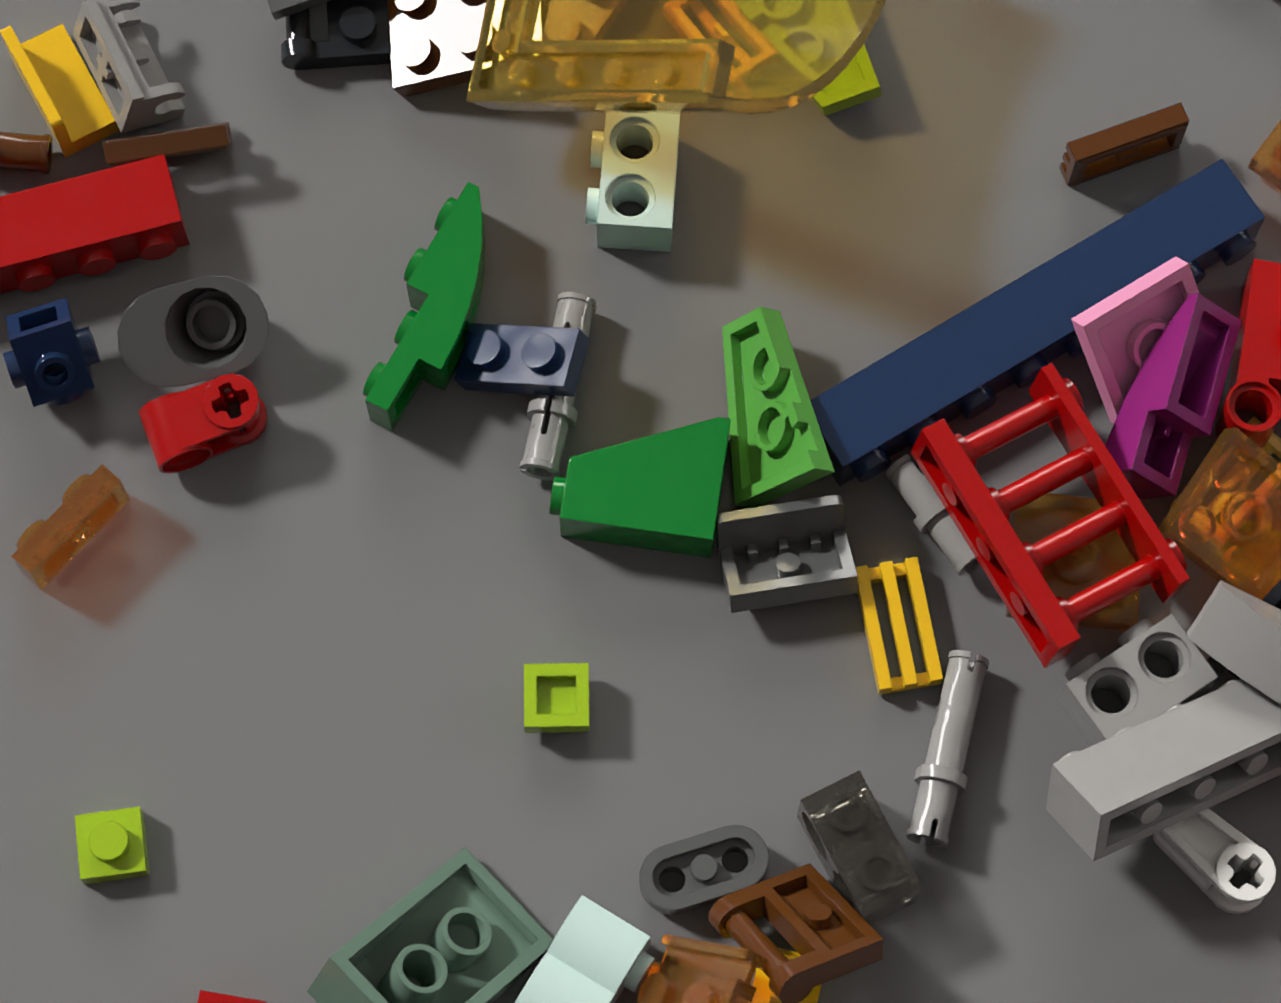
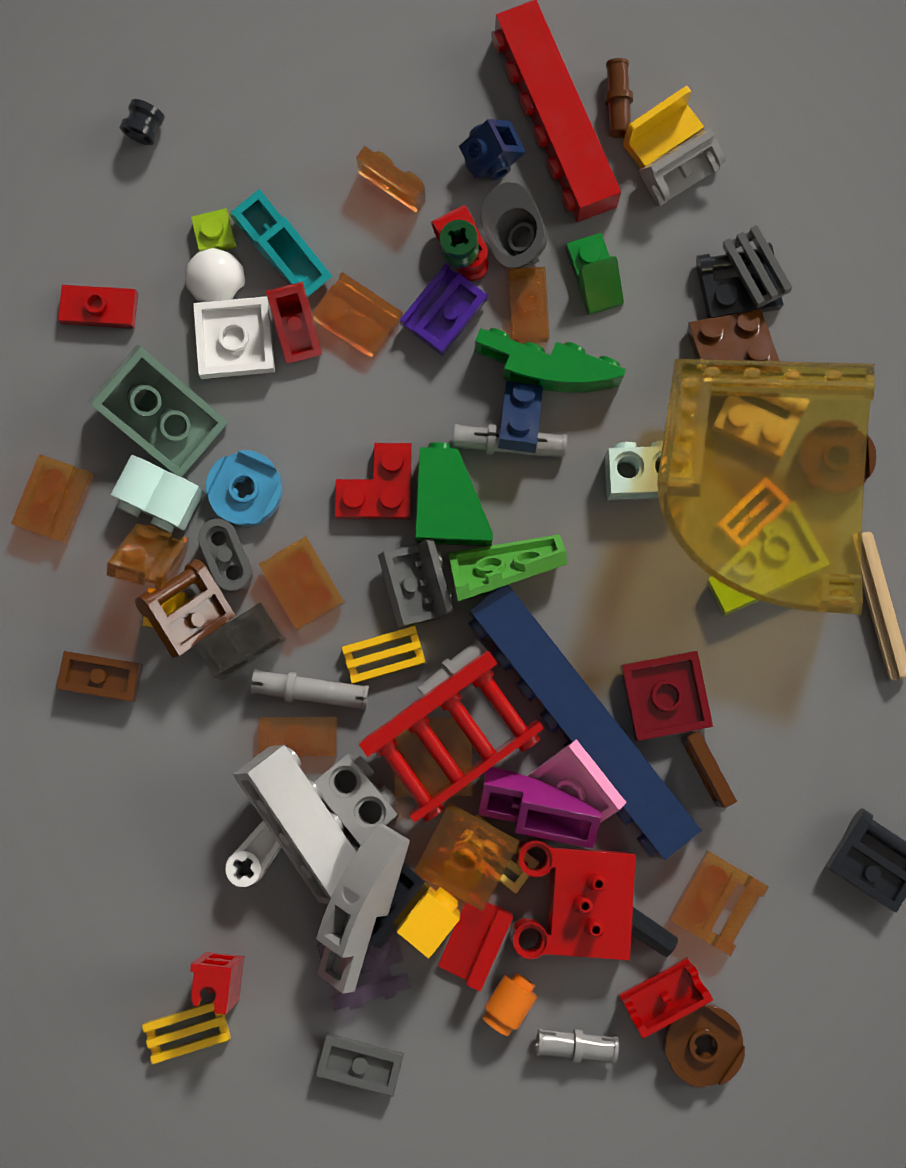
camera: 85 degrees right, 10 degrees up
reddish brown tile [102,122,233,166] -> none
lime plate [524,663,590,733] -> none
none -> white hair [186,248,245,302]
none -> white plate [193,296,275,379]
none -> dark azure plate [206,450,283,527]
none -> teal slope [230,189,332,297]
none -> clear orange plate [258,536,345,631]
none -> clear orange plate [259,717,338,756]
none -> red slope [266,282,322,364]
none -> clear orange plate [312,272,403,359]
none -> red plate [335,443,412,520]
none -> dark purple plate [400,263,488,356]
none -> dark green wheel [440,220,479,268]
none -> clear orange plate [508,267,550,343]
none -> green slope [565,233,624,315]
none -> dark red plate [620,651,713,741]

